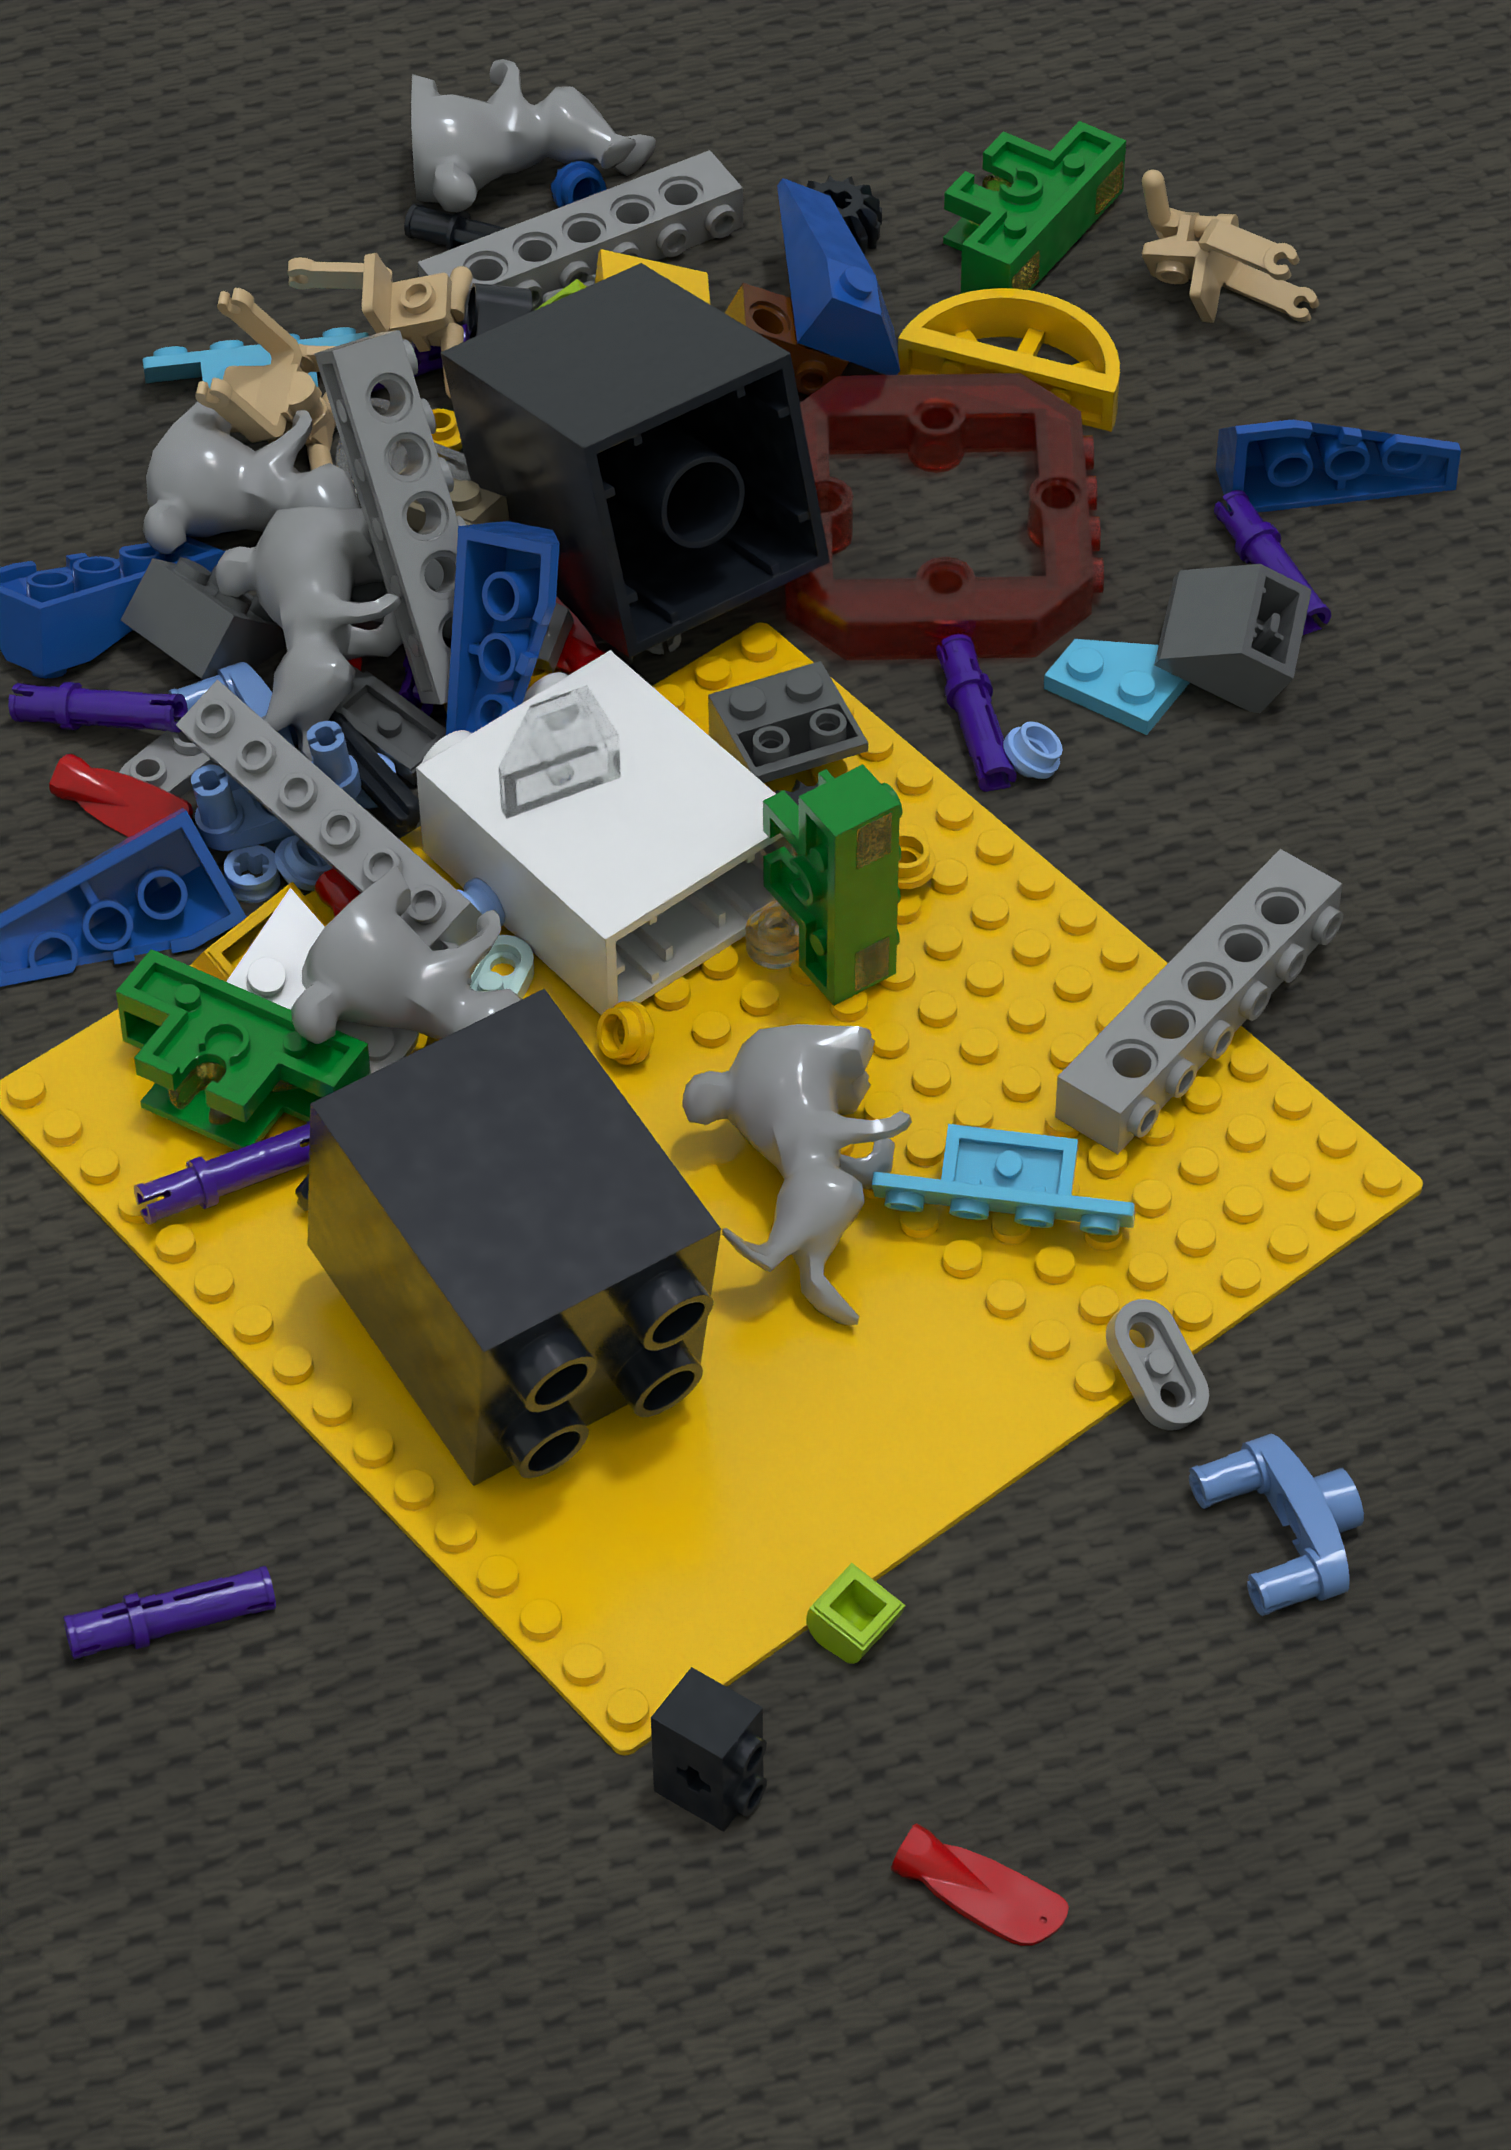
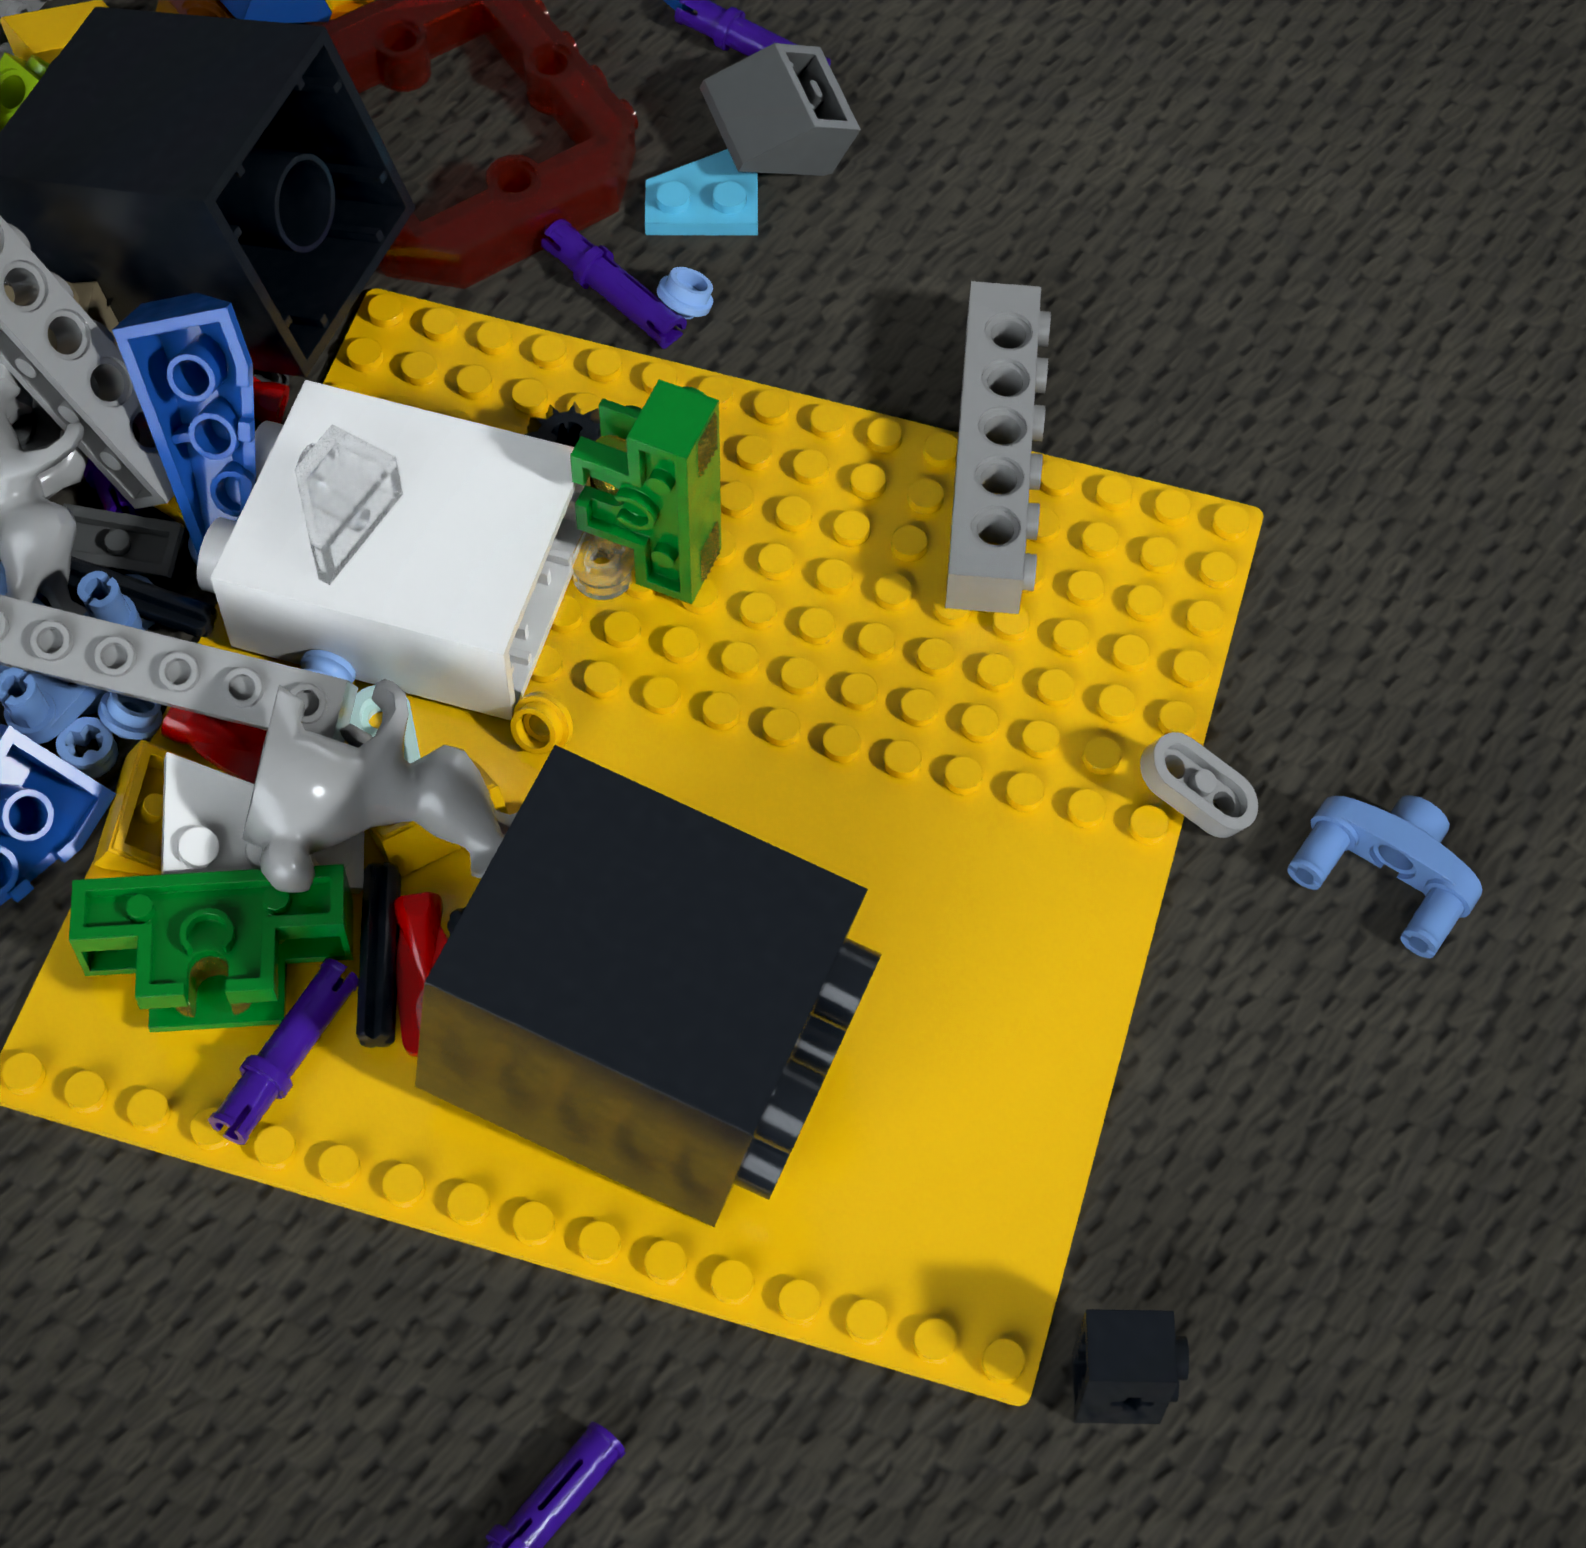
camera: 35 degrees left, 10 degrees up
light grey animal [682,1024,912,1326] -> none
dark grey slope [708,661,868,783] -> none
lime brick [806,1563,906,1664] -> none
medium azure bracket [872,1124,1135,1235] -> none
red piece [891,1823,1069,1946] -> none

